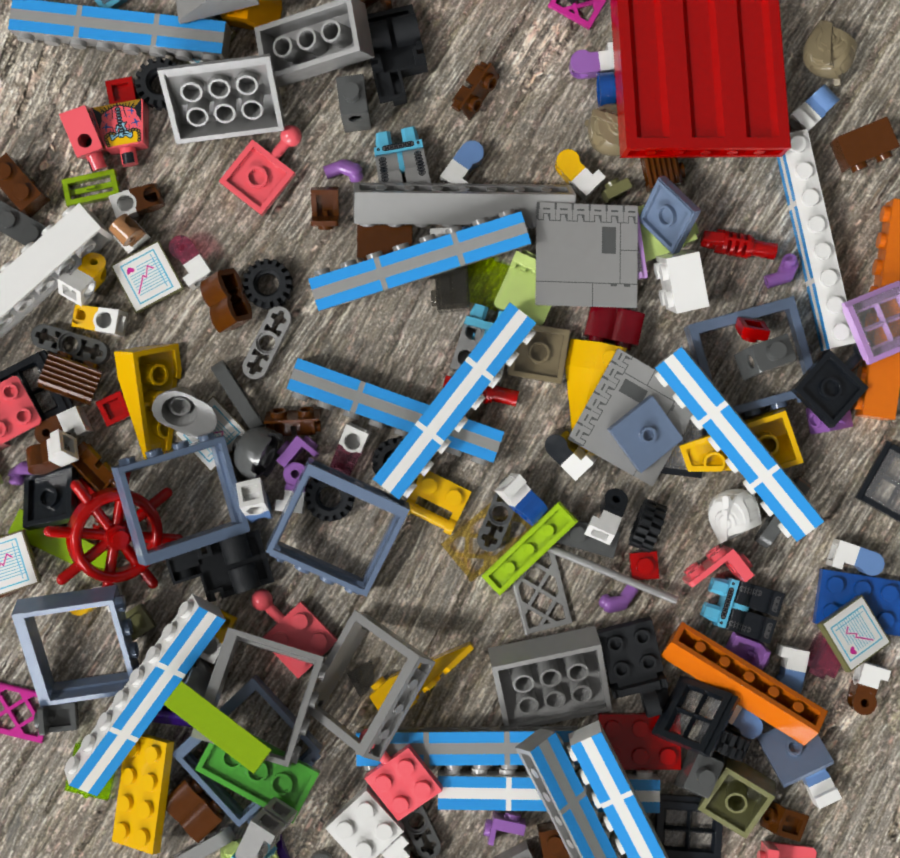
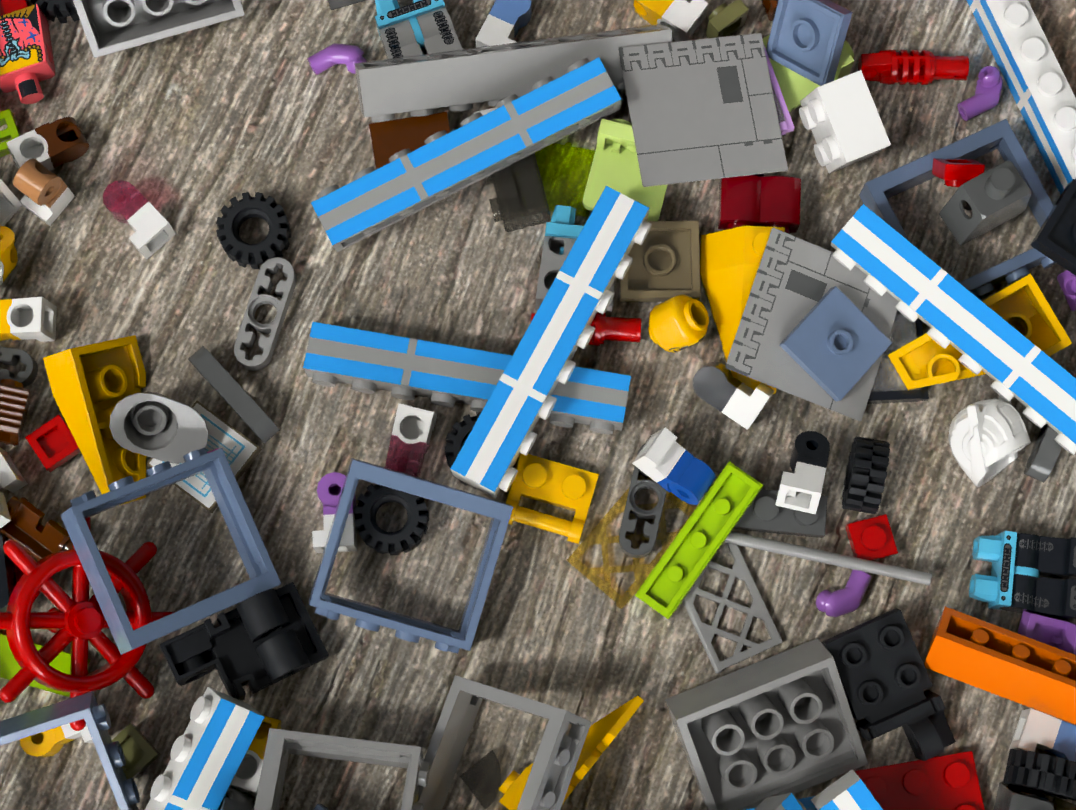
camera: 15 degrees left, 10 degrees down
white tile [111,240,185,314] -> none
reddish brown brick [200,268,252,333] -> none
coral plate [219,125,302,217] -> none
dark grey cylinder [232,426,284,482] -> none
white leg [236,477,273,523] -> none
coral plate [251,589,338,679] -> none
reddish brown hinge [264,406,321,436] -> none
medium lavender bracket [276,435,320,468] -> none
reddish brown bracket [311,187,340,230] -> none
black piece [651,675,740,758] -> none
coral bracket [682,545,755,587] -> none
none -> yellow head [648,294,709,353]

